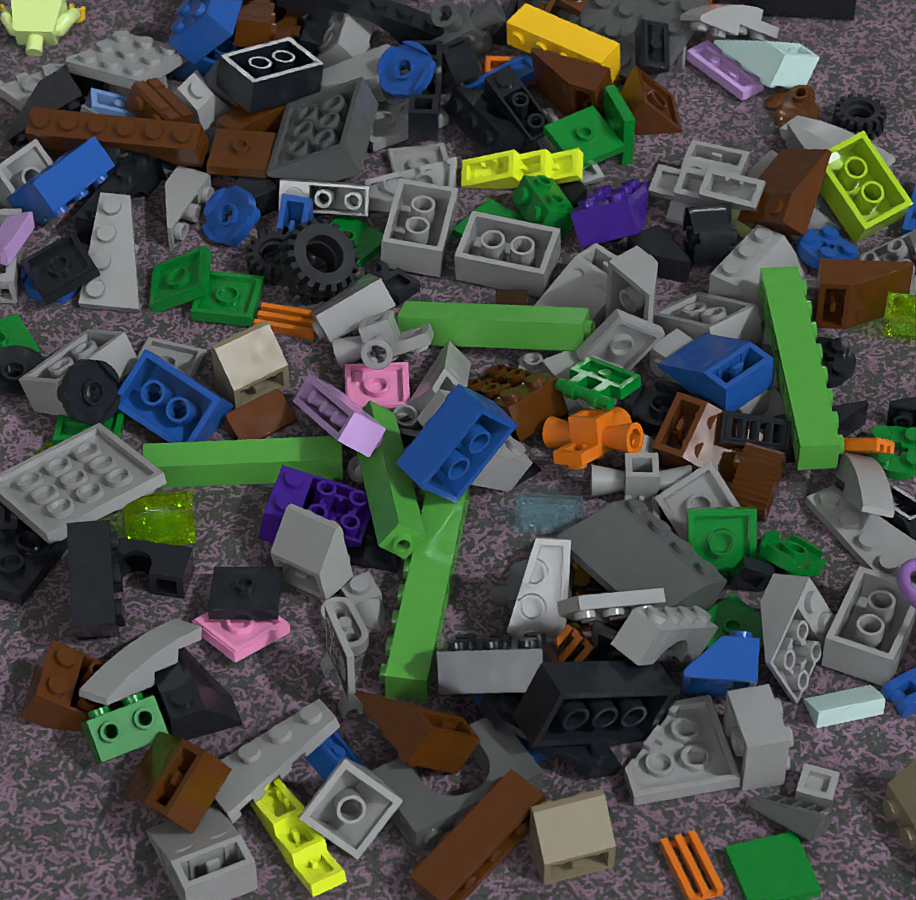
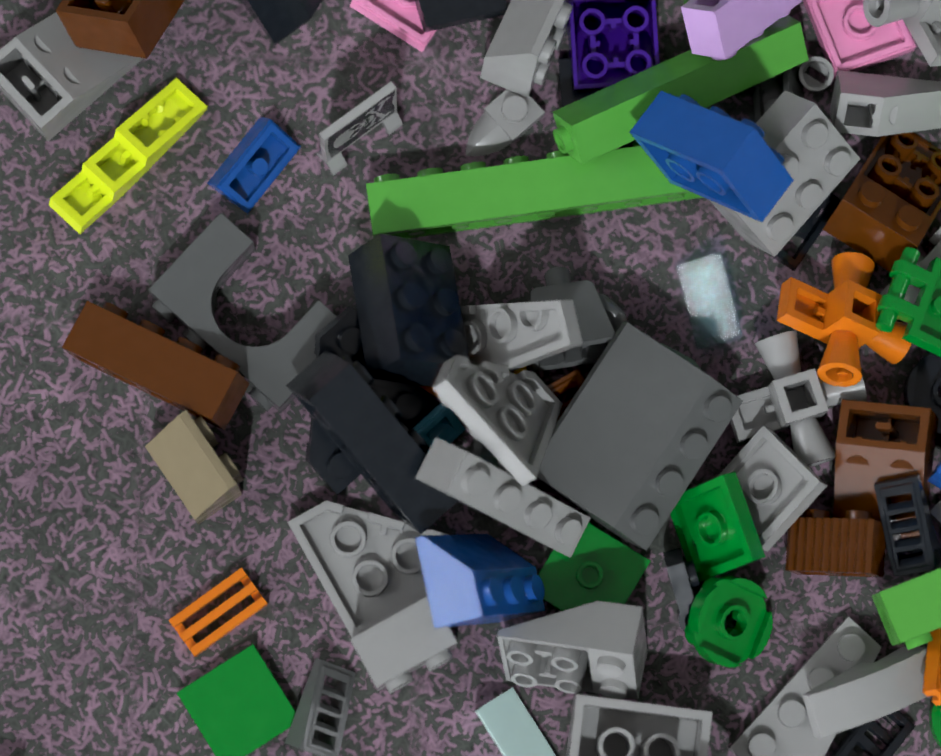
camera: 65 degrees right, 35 degrees up
light grey wing [214,698,340,824] -> none
light grey slope [298,757,403,860] -> none
light grey plate [321,597,369,656] -> none
reddish brown slope [355,690,481,774] -> none
light grey plate [795,763,840,808] -> none

